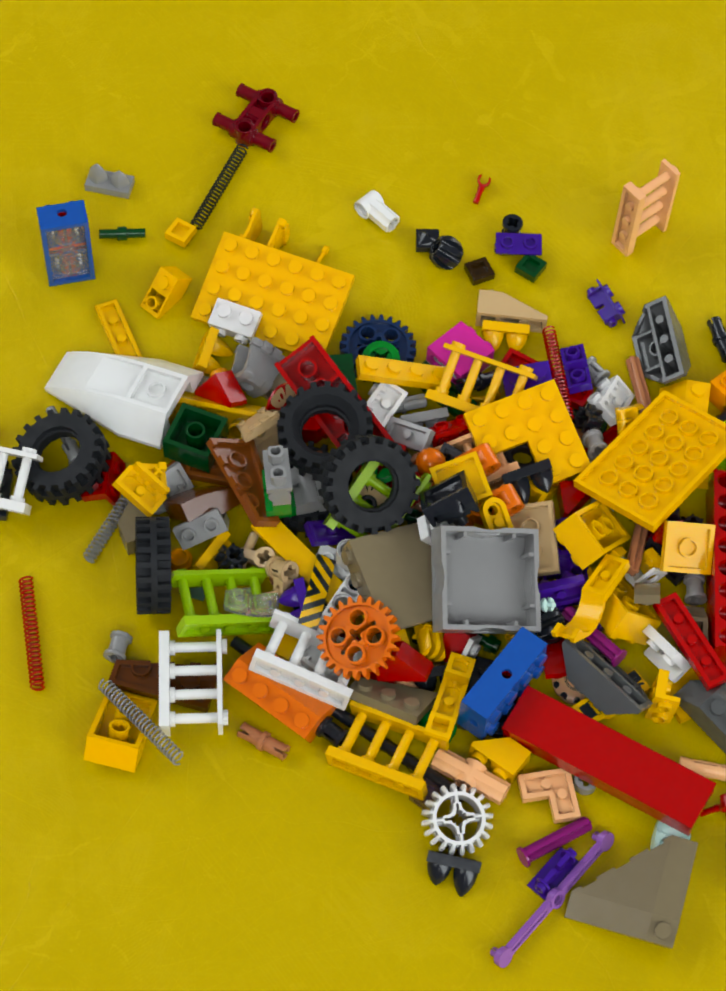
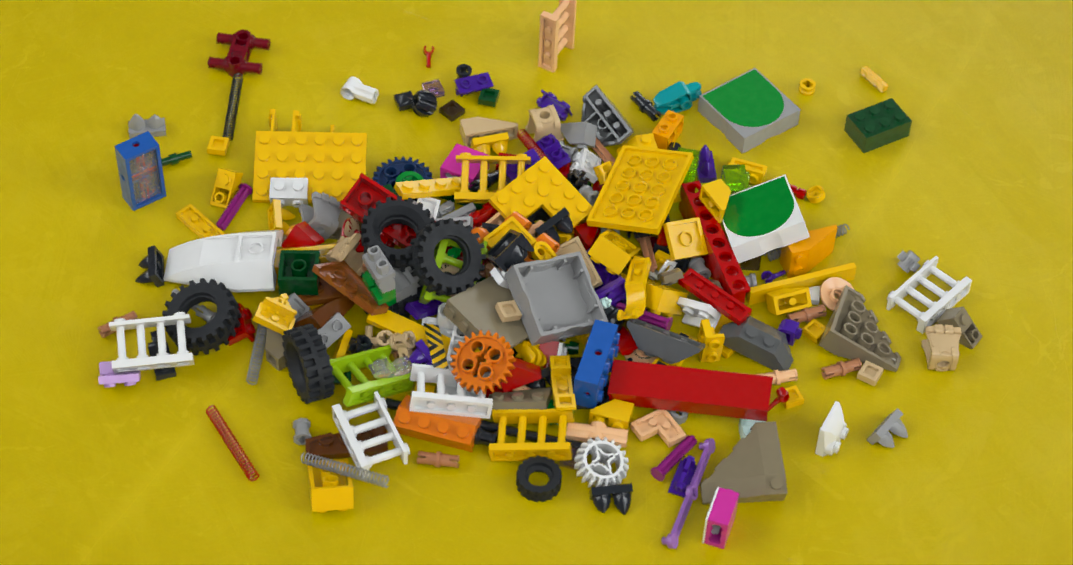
camera: 20 degrees left, 10 degrees down
none -> black tile [135,245,164,288]
none -> magenta axle [216,183,253,231]
none -> plate [422,79,445,98]
none -> tan plate [495,300,522,323]
none -> black tyre [516,456,562,502]
none -> tan piece [525,105,564,149]
none -> light grey slope [561,122,597,150]
none -> dark pink piece [702,487,739,549]

